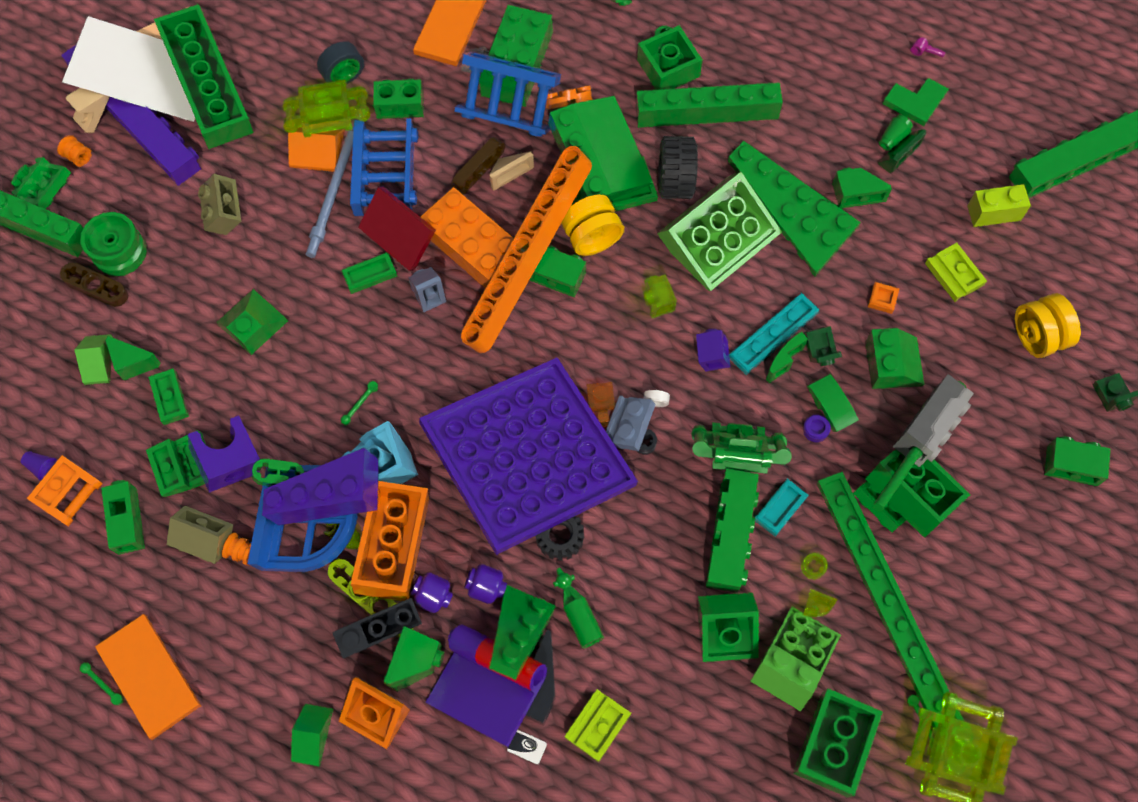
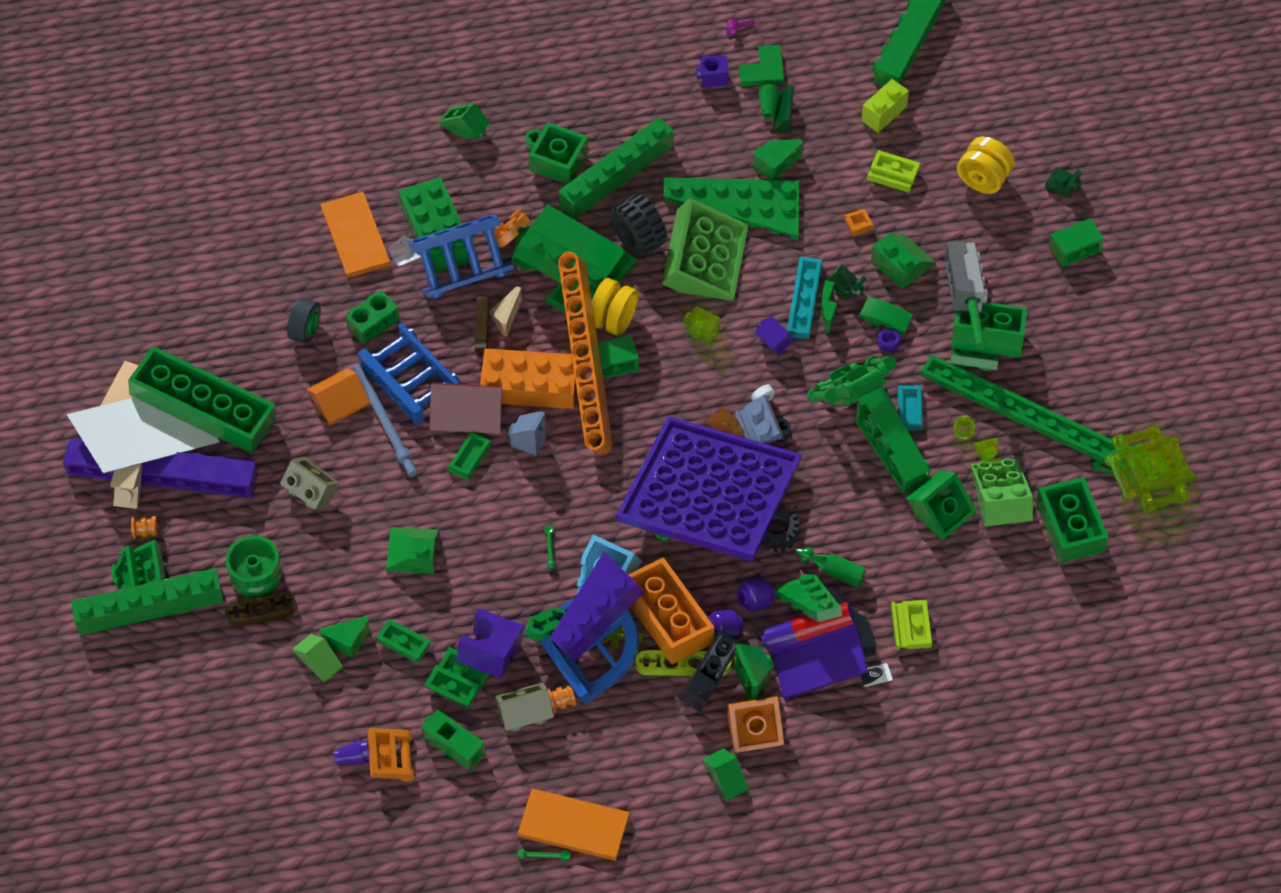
camera: 40 degrees left, 10 degrees down
clear neon green brick [283,80,370,138] -> none
none -> dark purple brick [696,55,729,88]

